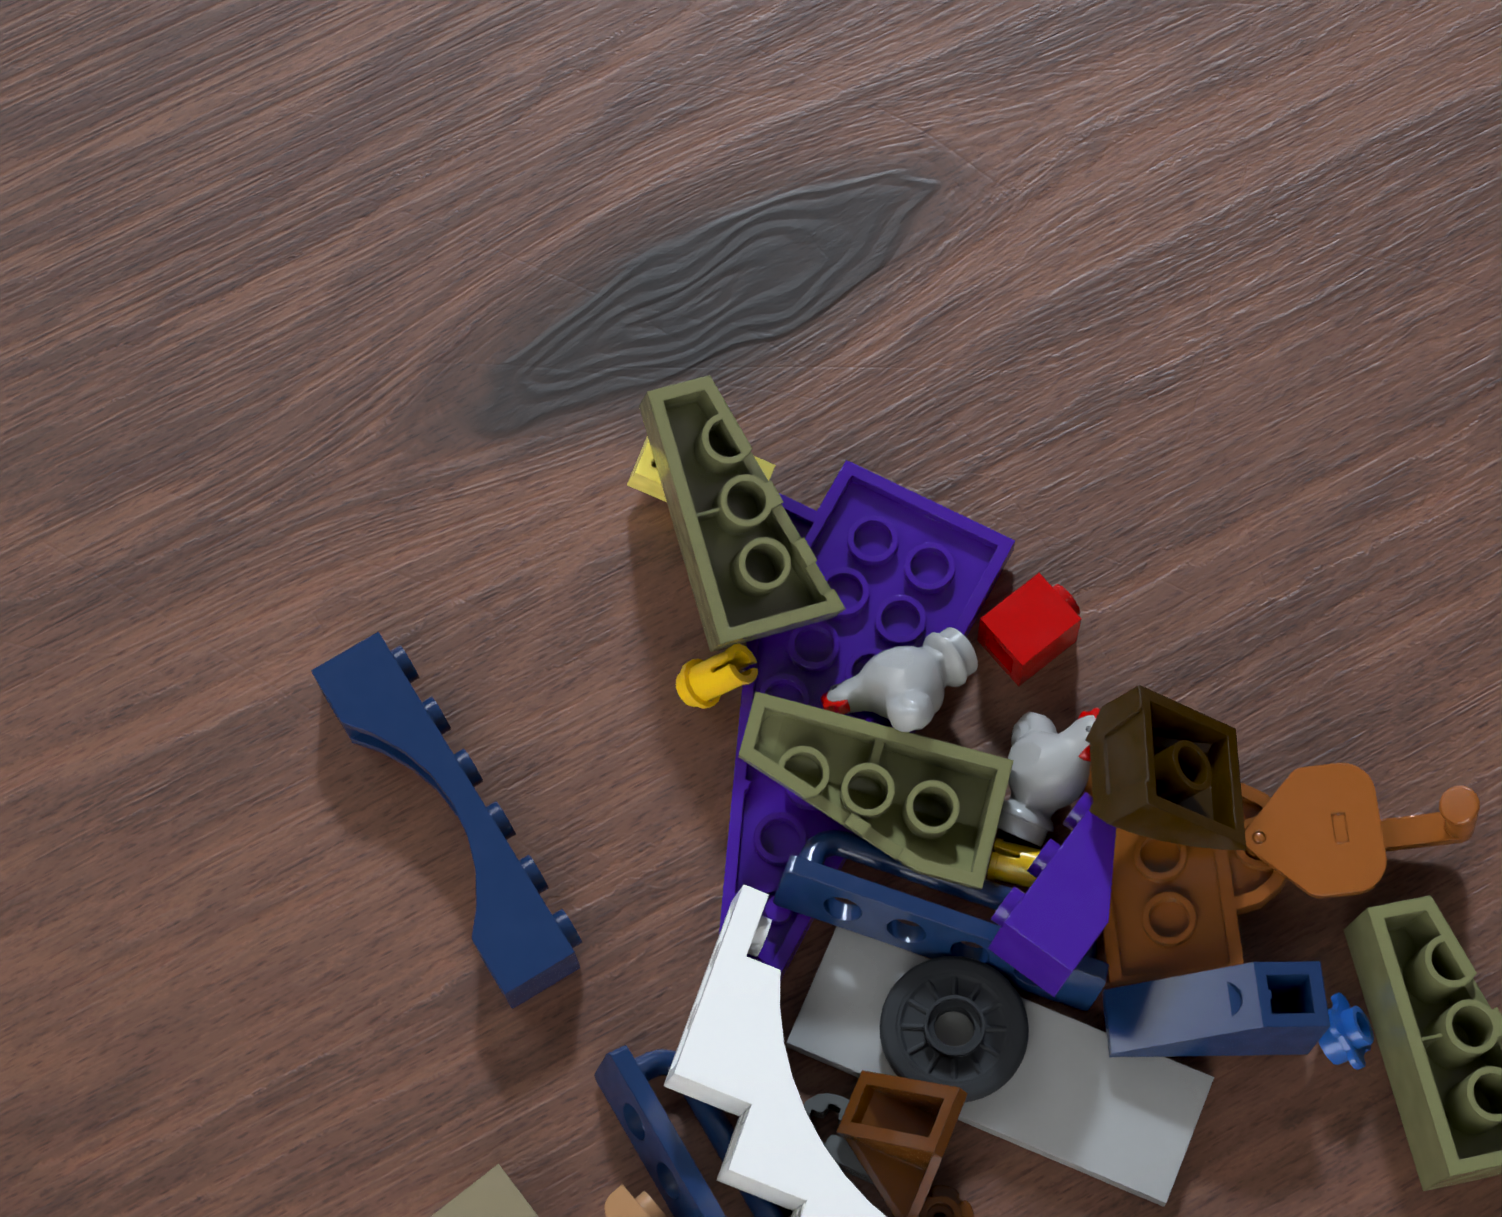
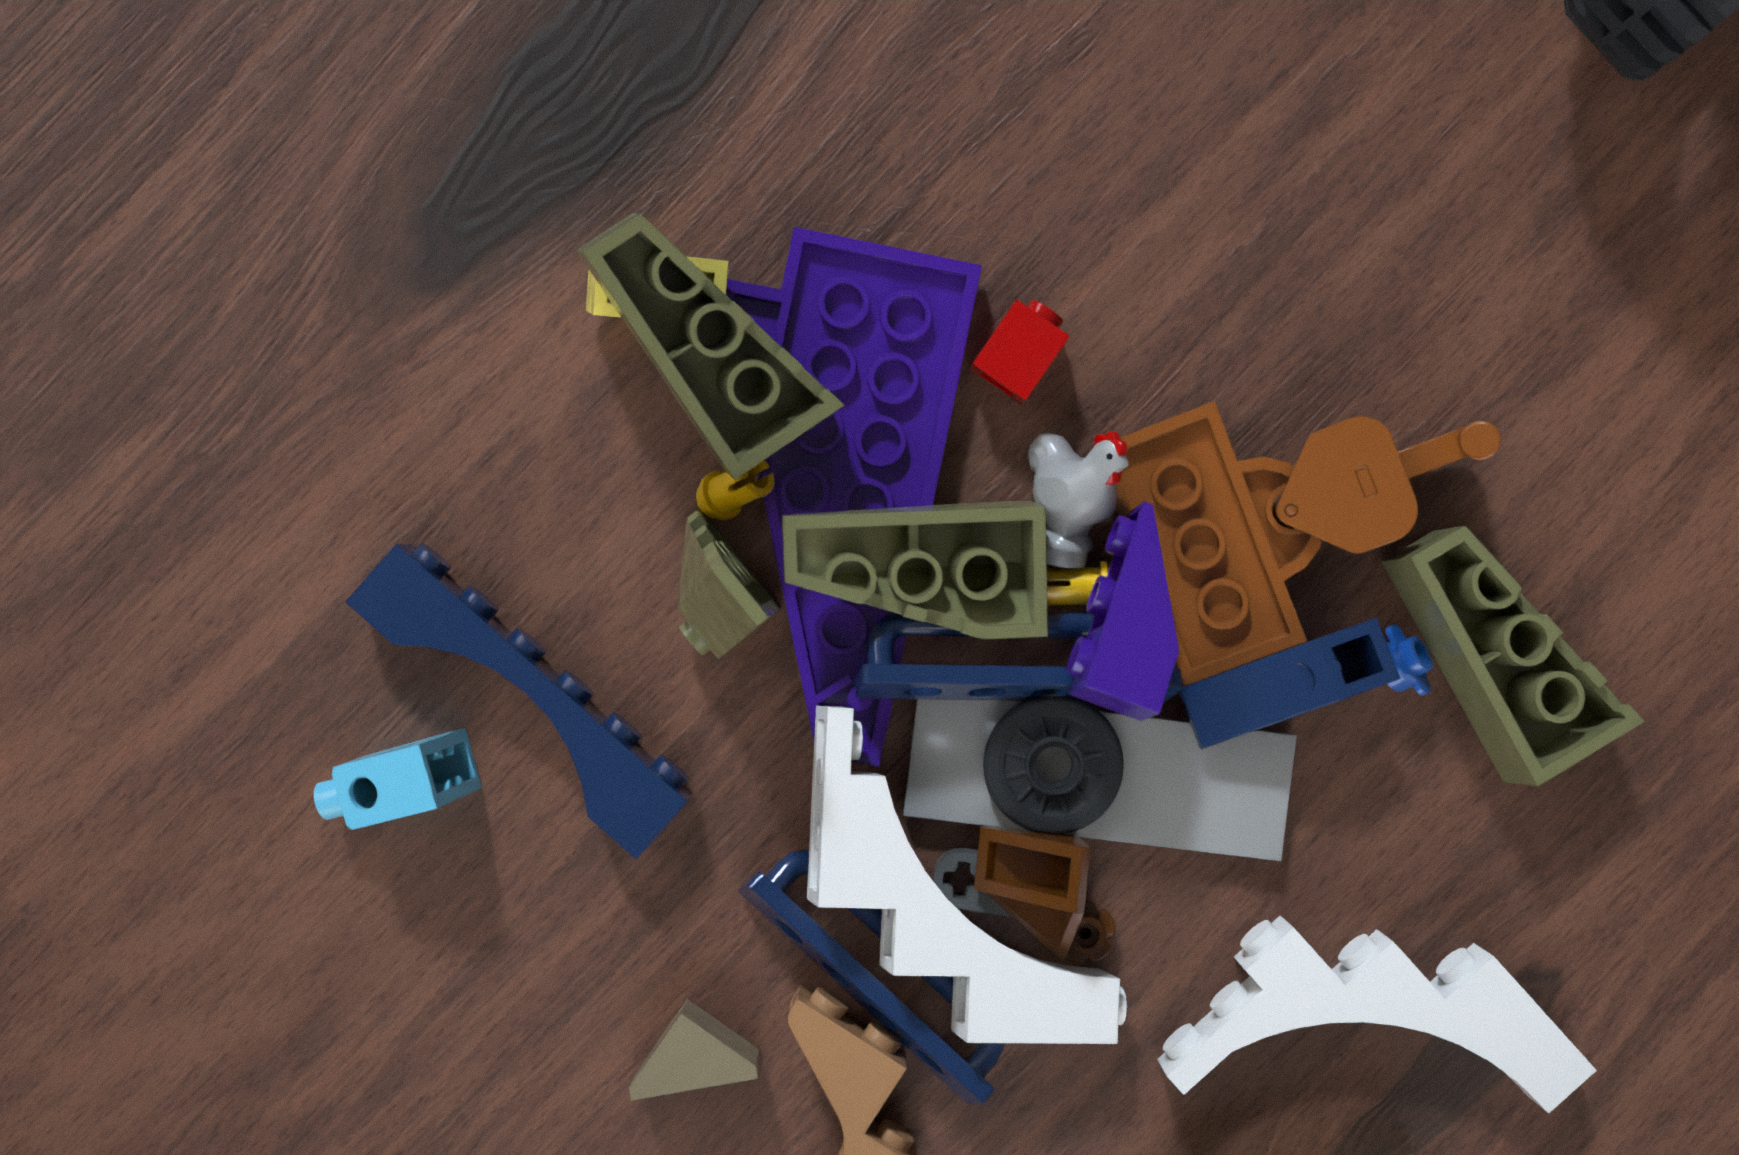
camera: 20 degrees left, 20 degrees up
light grey animal [820,627,978,732] -> none
dark brown slope [1085,685,1246,850] -> none
none -> medium azure torso [314,727,482,830]
none -> olive wedge [678,510,782,659]

